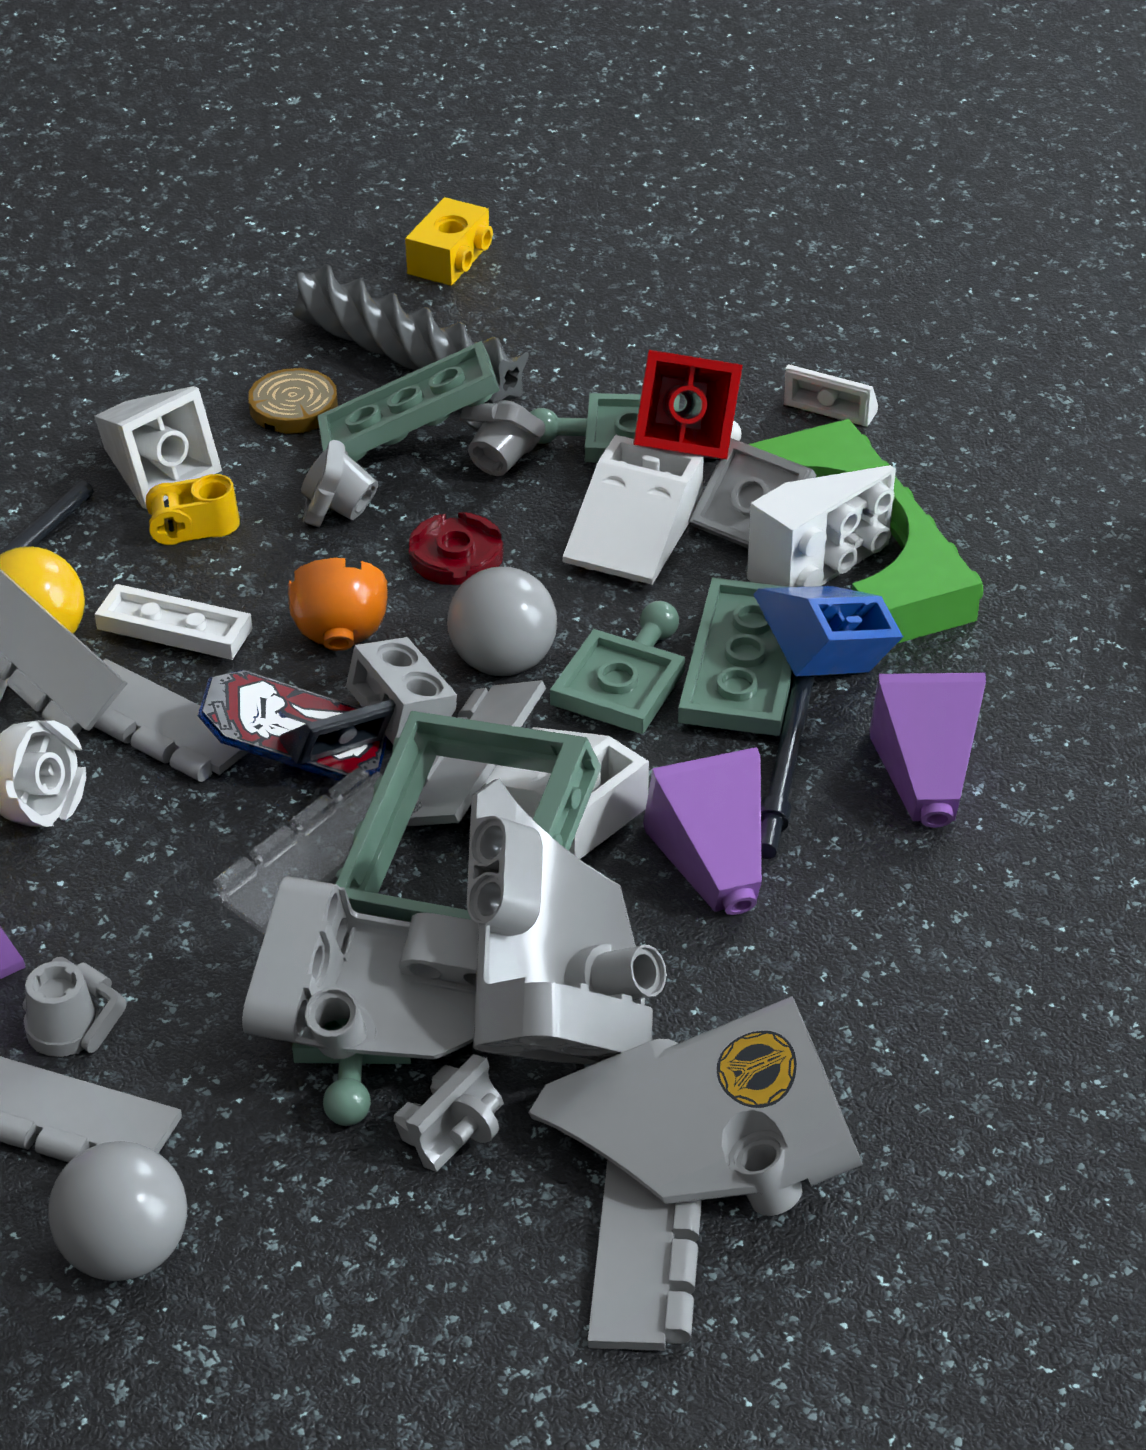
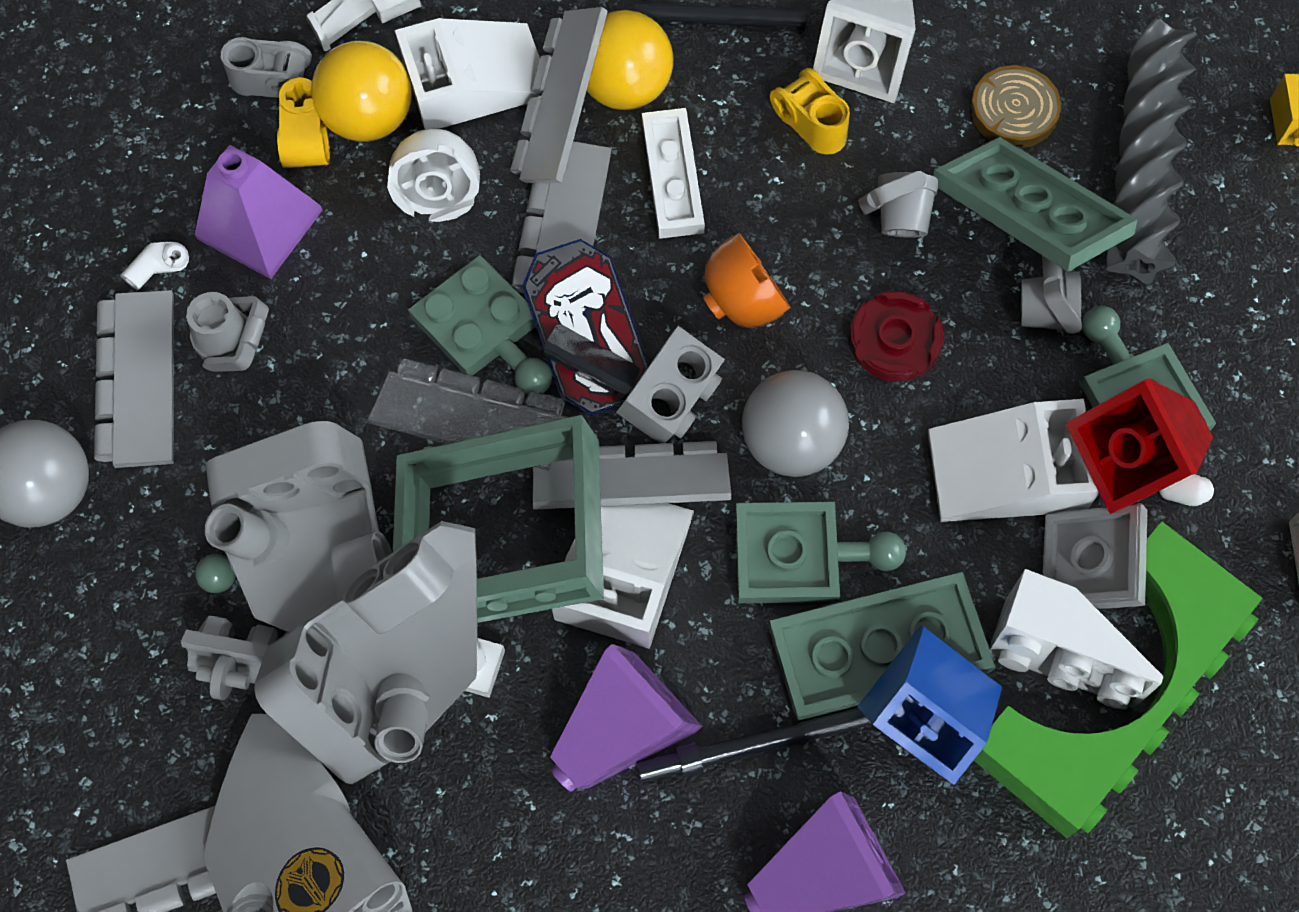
camera: 65 degrees right, 25 degrees up
none -> sand green plate [408,255,553,396]

